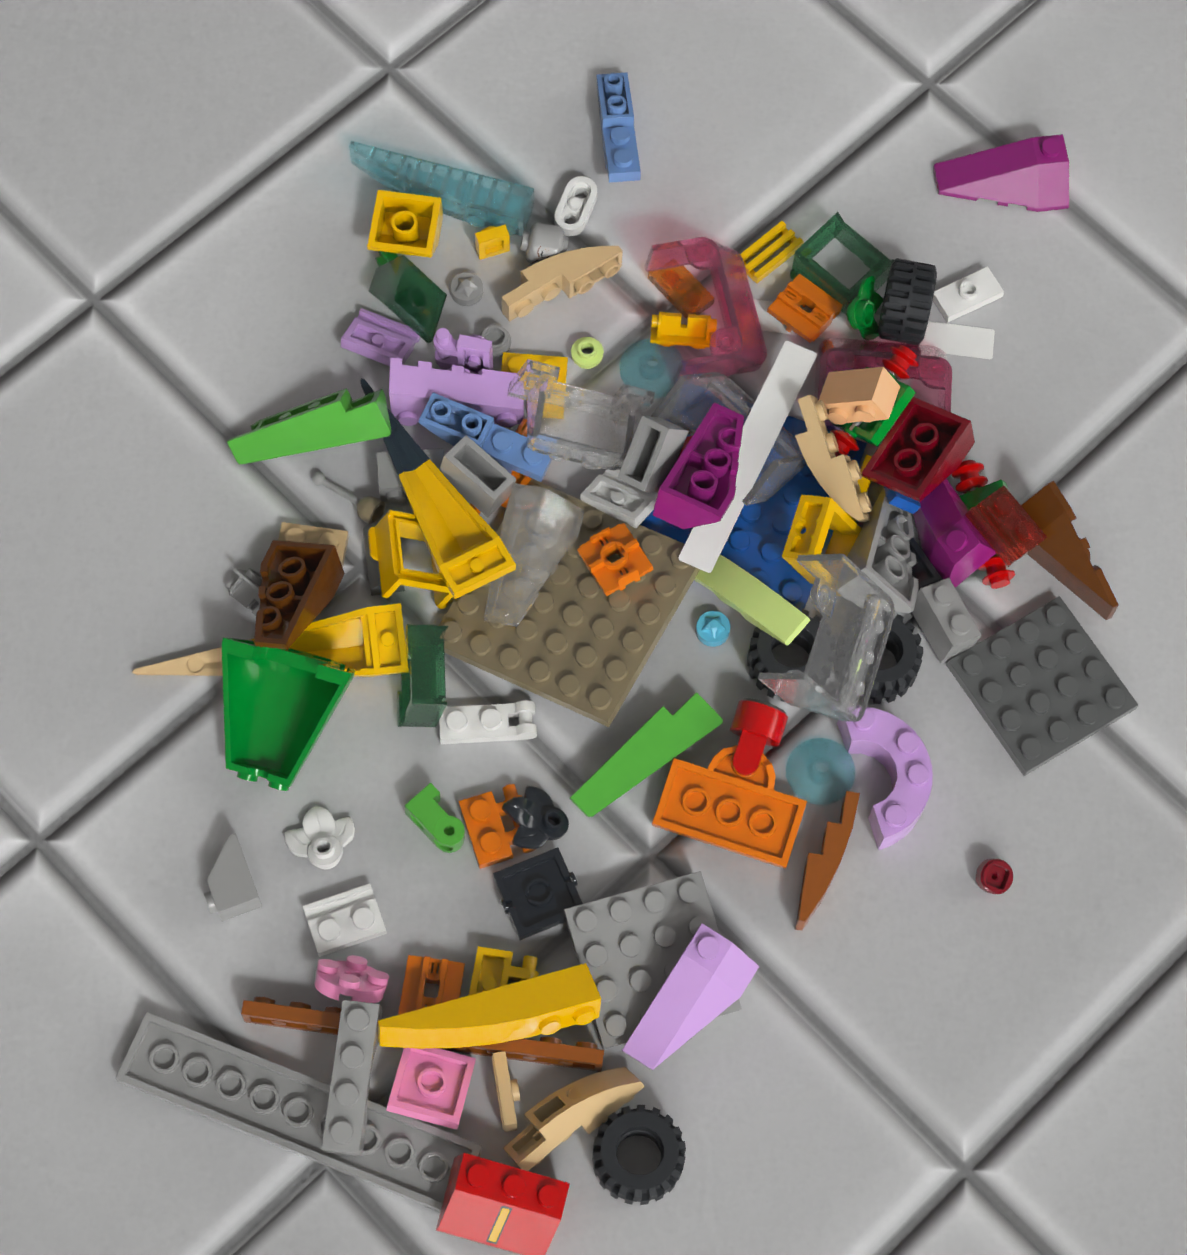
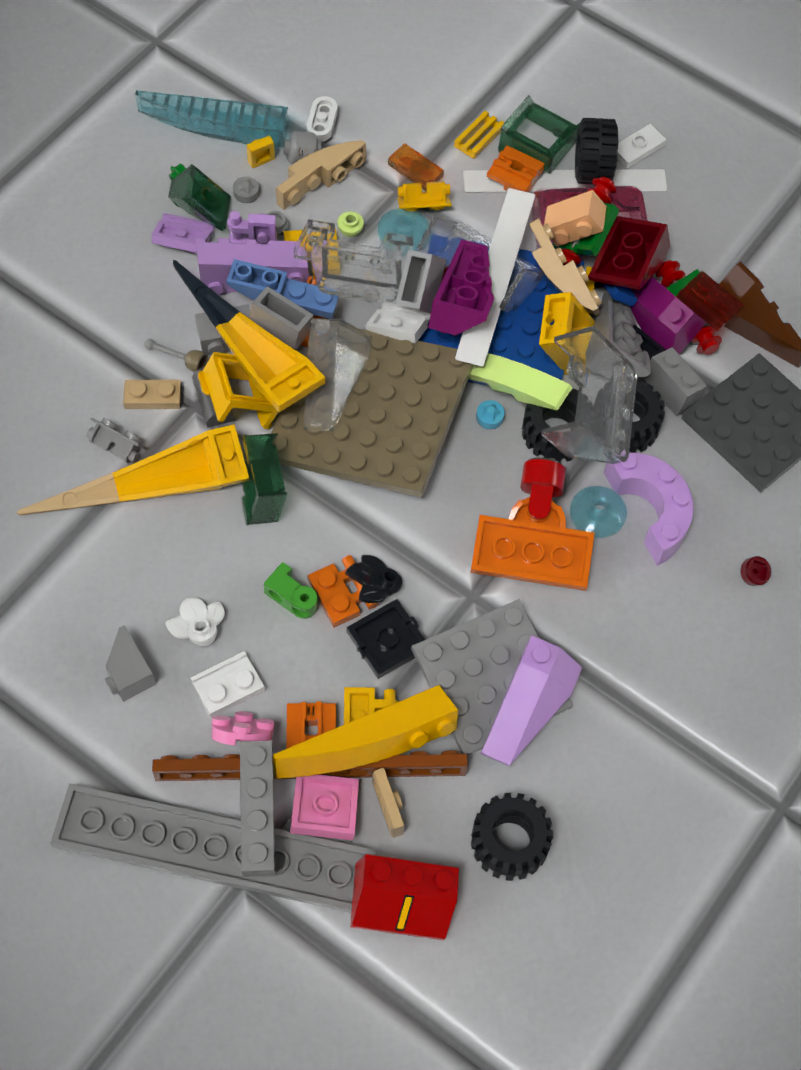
camera: 10 degrees left, 5 degrees down
green cone [221,638,355,791] -> none
bright green wedge [227,388,391,464] -> none
reddish brown wedge [254,540,345,649] -> none
yellow slope [367,190,443,258] -> none
white plate [439,700,537,744] -> none
tan slope [503,1067,645,1171] -> none
bright green wedge [569,692,723,817] -> none
orange piece [577,523,654,597] -> none
medium blue slope [596,72,641,183] -> none
clear pink windscreen [645,237,767,385] -> none
dark orange slope [795,791,860,931] -> none
green plate [847,276,883,340] -> none
magenta wedge [933,134,1069,212] -> none

